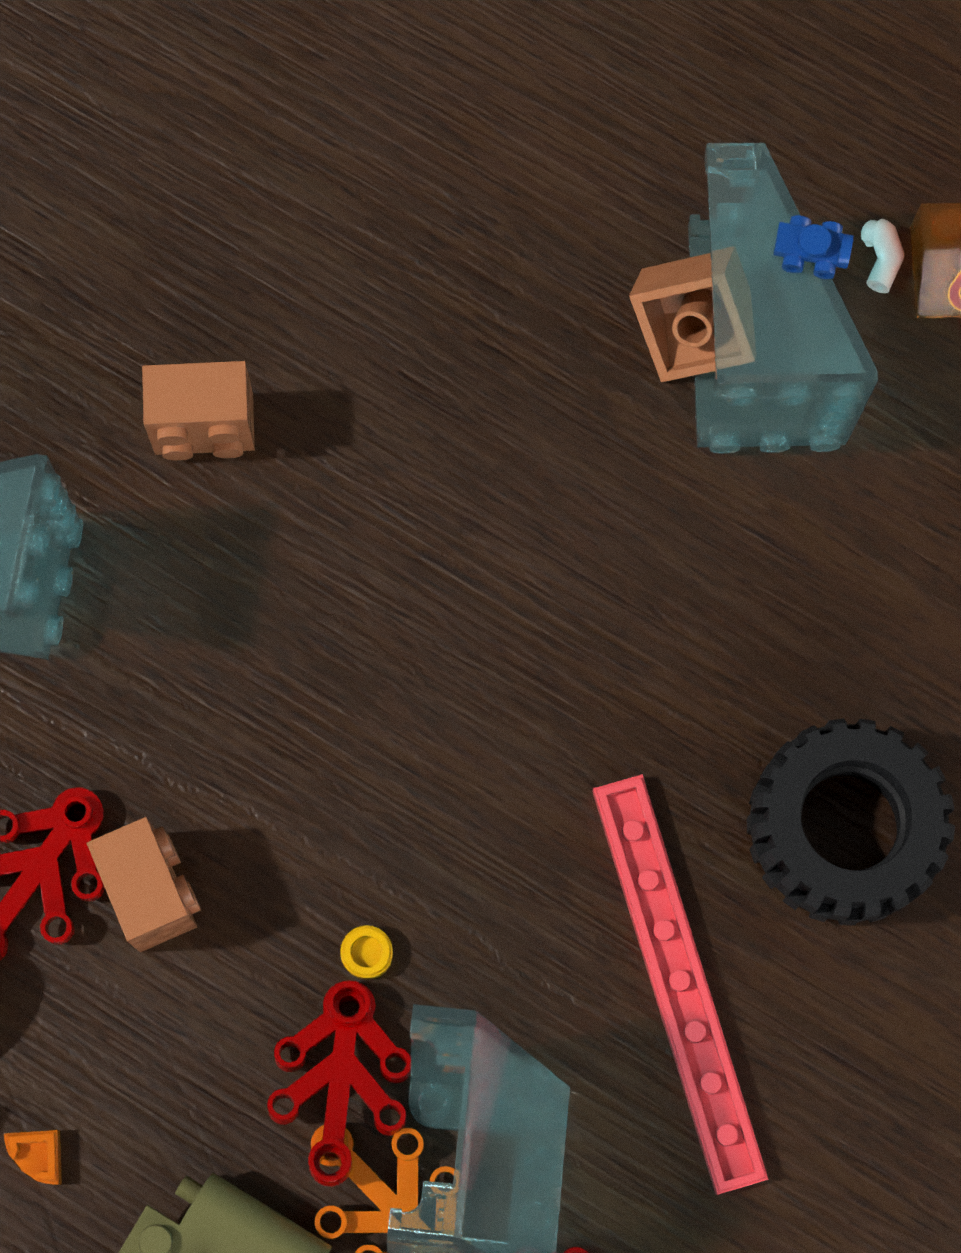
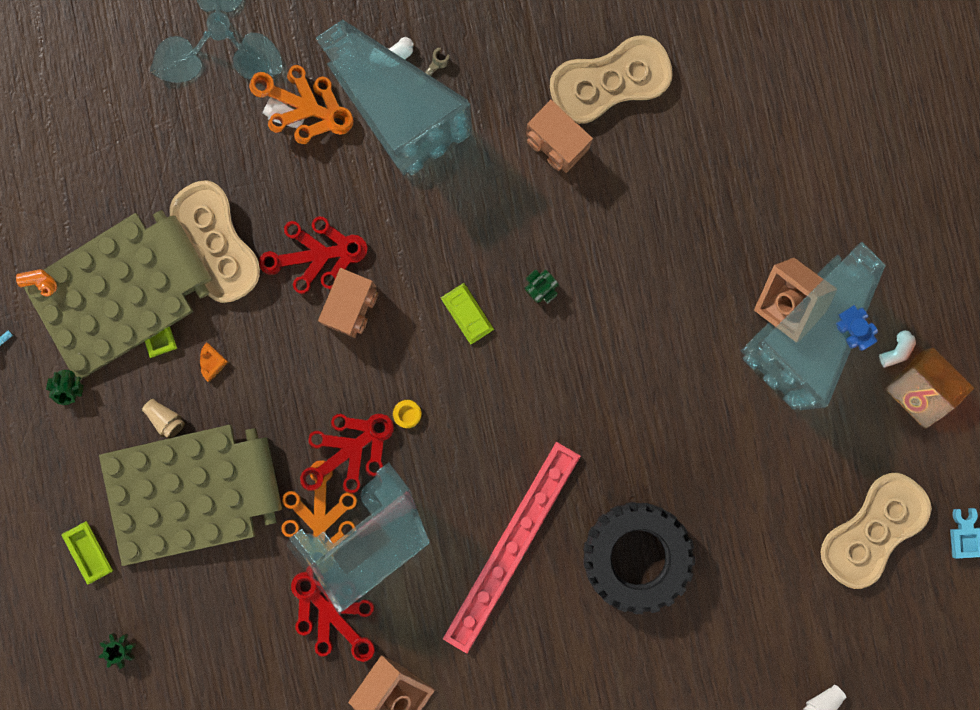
camera: 50 degrees right, 10 degrees up
none -> lime tile [441,283,494,345]
none -> dark green gear [524,269,559,304]
none -> tan plate [550,36,673,124]

